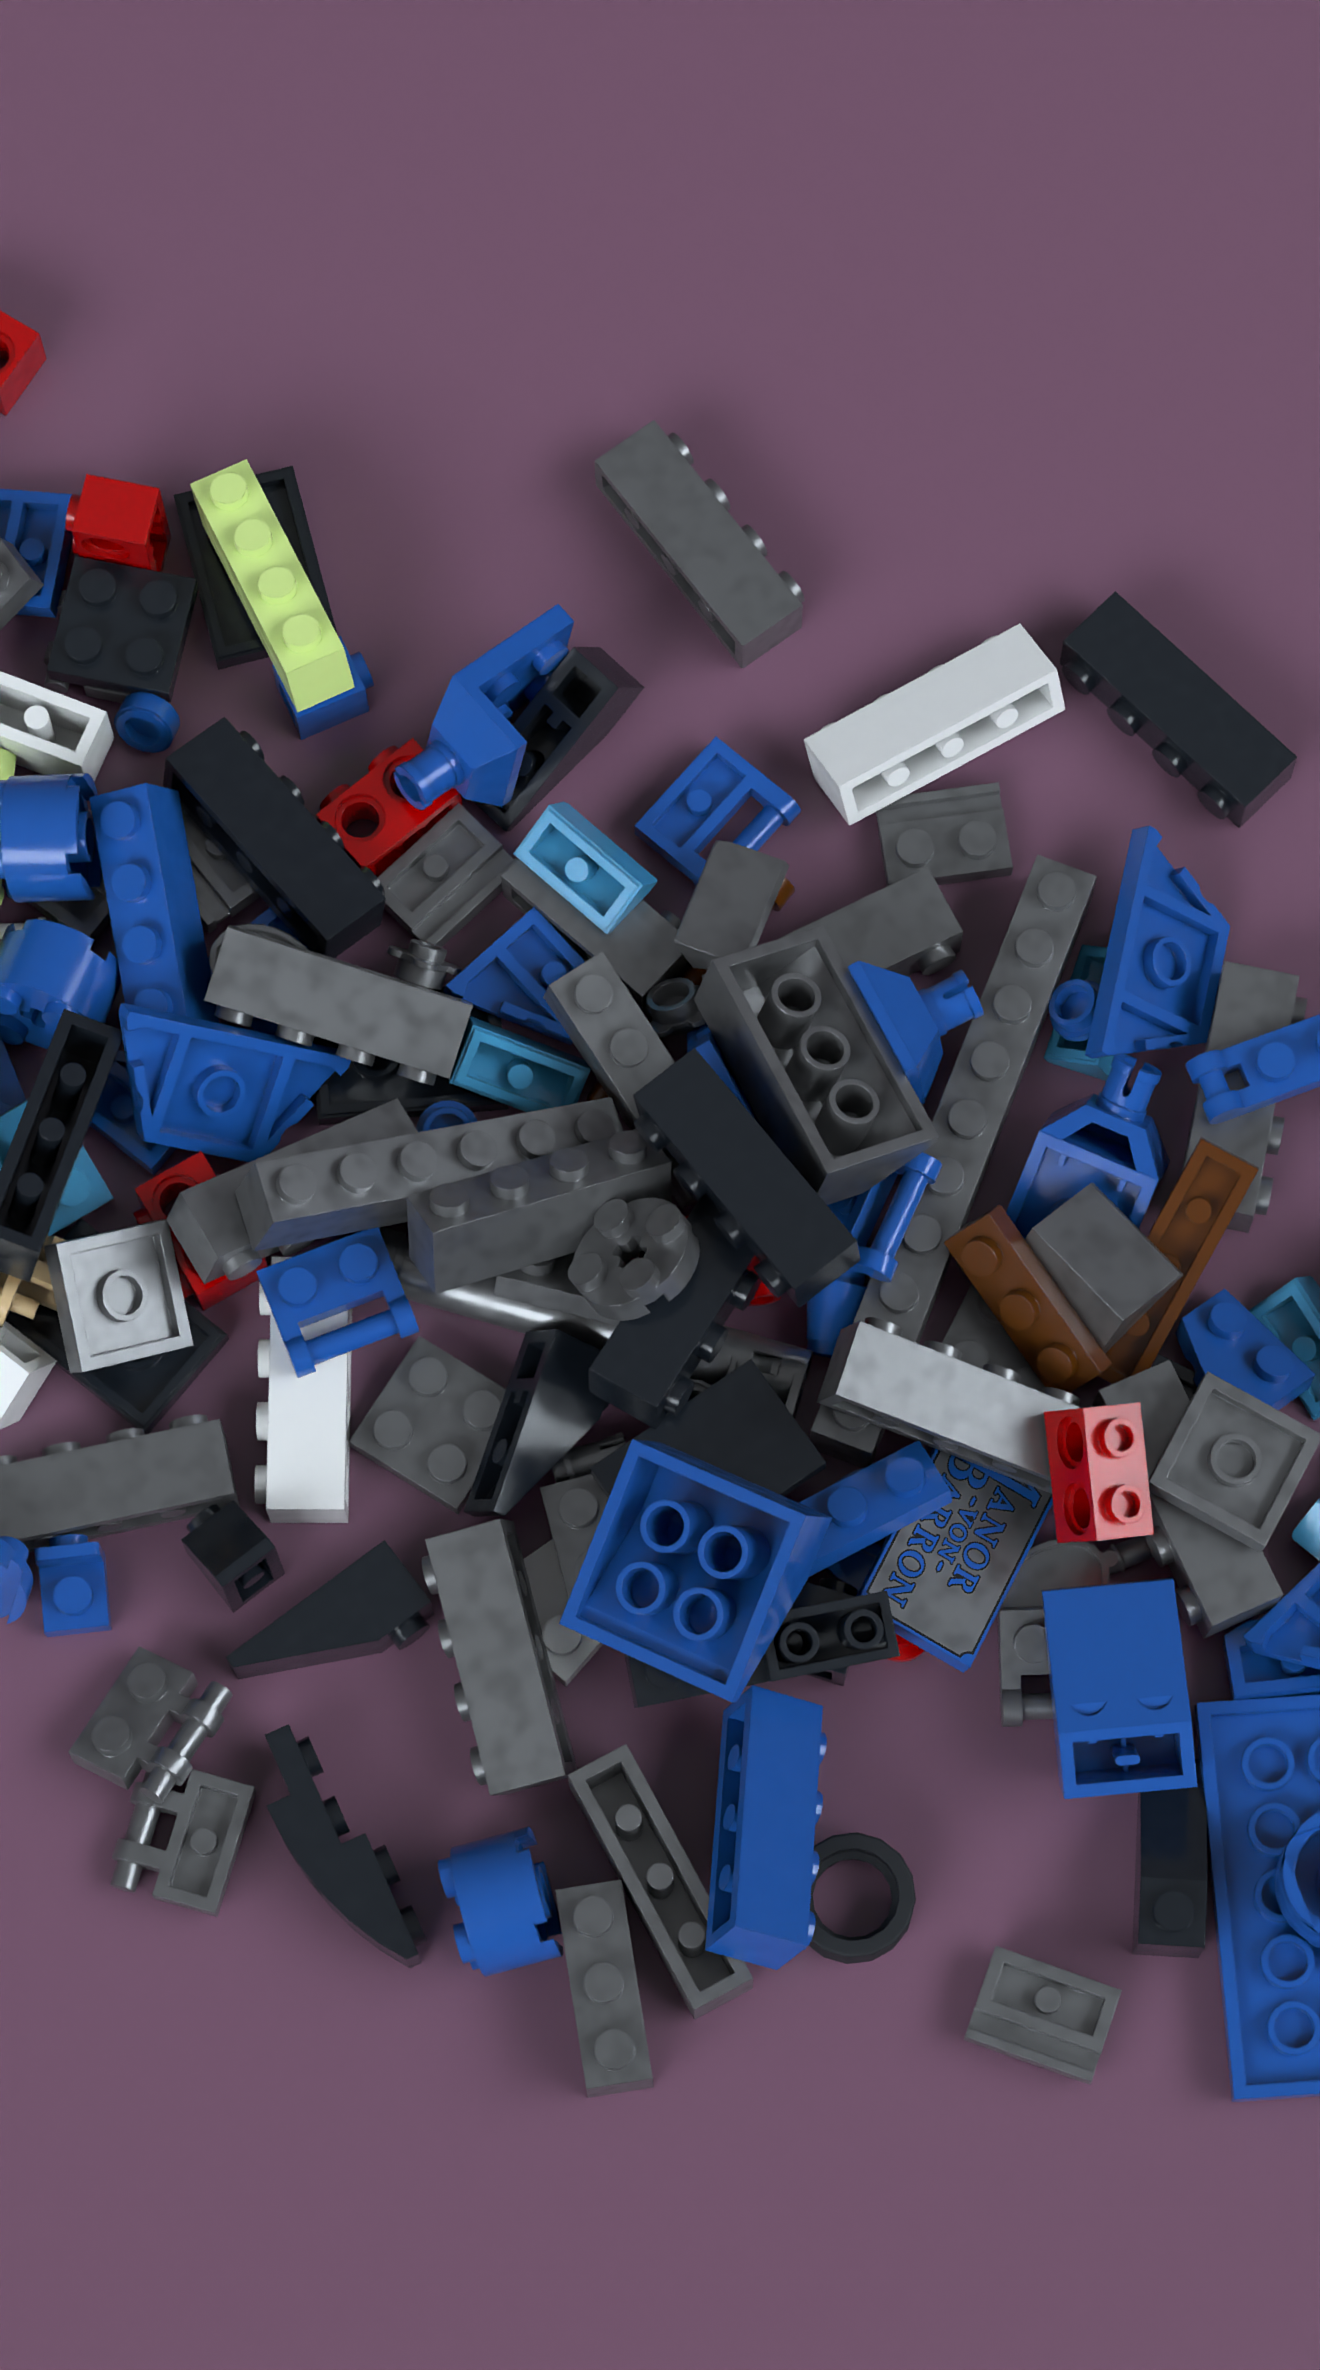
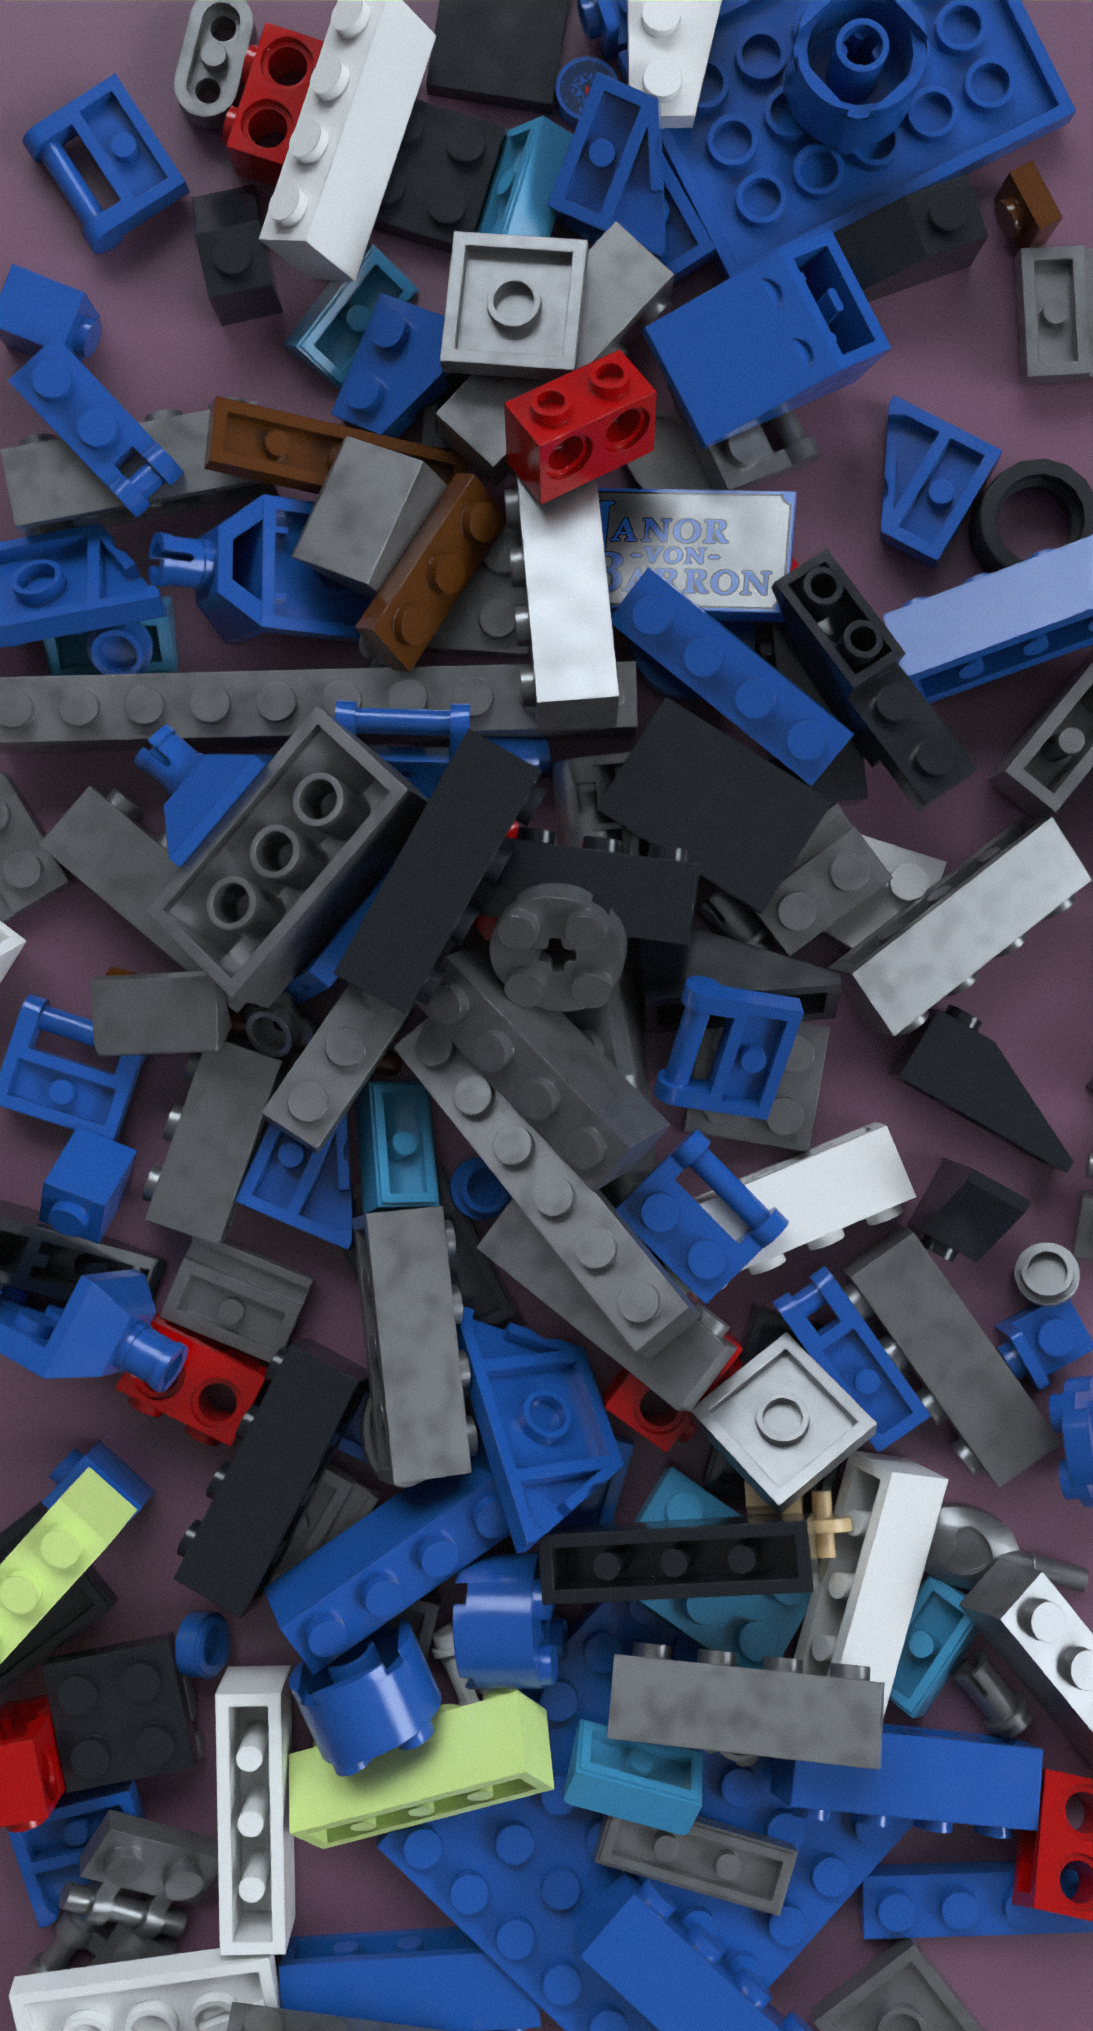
camera: 115 degrees left, 15 degrees up
flat silver plate [387,939,462,990] -> none
dark azure slope [513,802,657,934] -> none
blue slope [559,1439,832,1703] -> none
none -> blue brick [38,1127,137,1244]
none -> blue plate [653,975,804,1120]
none -> blue plate [772,1266,931,1453]
none -> blue wing [880,395,1003,569]
none -> reddish brown plate [994,160,1063,249]
none -> flat silver plate [1014,1242,1080,1307]

